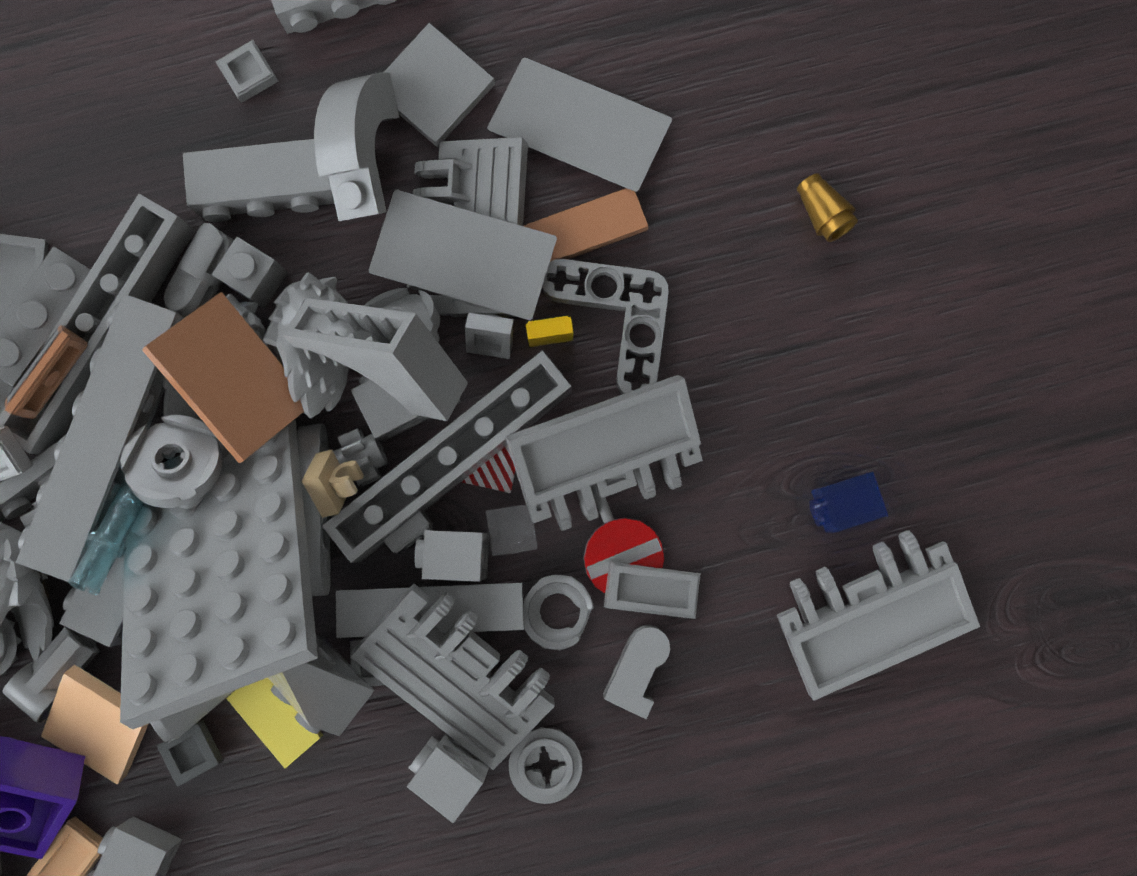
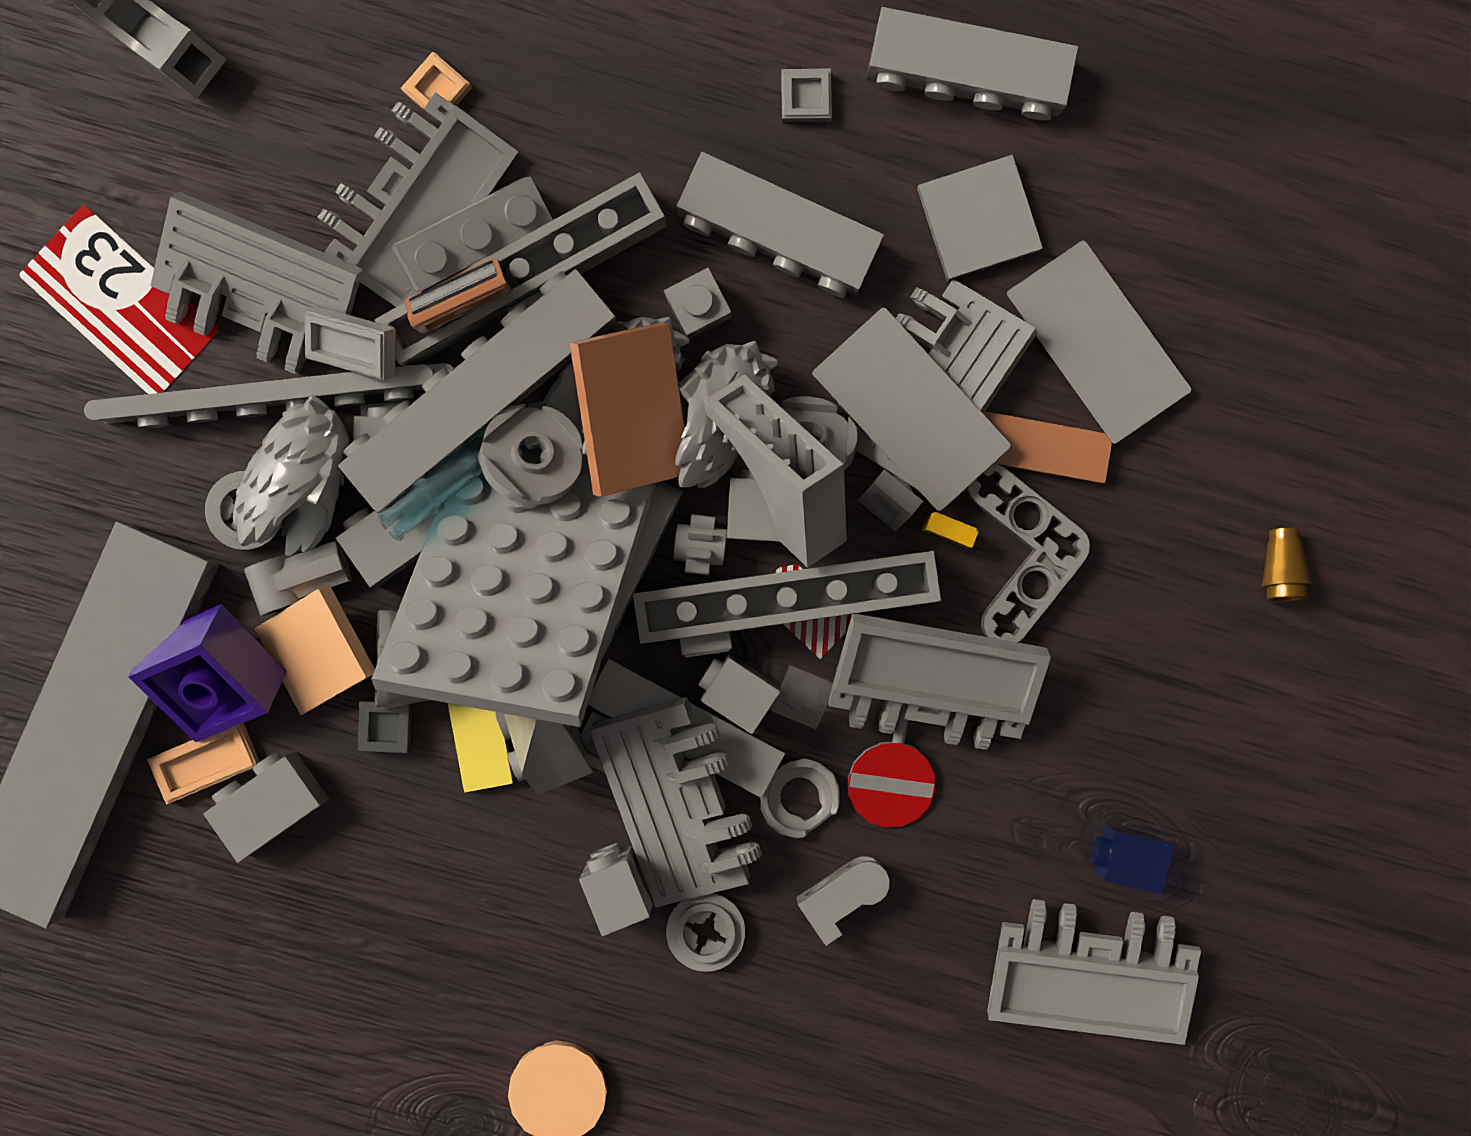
camera: 25 degrees right, 5 degrees up
light grey arm [164,223,234,317] -> none
tan tile [302,450,364,518] -> none
light grey arch [314,73,399,221] -> none
light grey tile [604,562,701,619] -> none

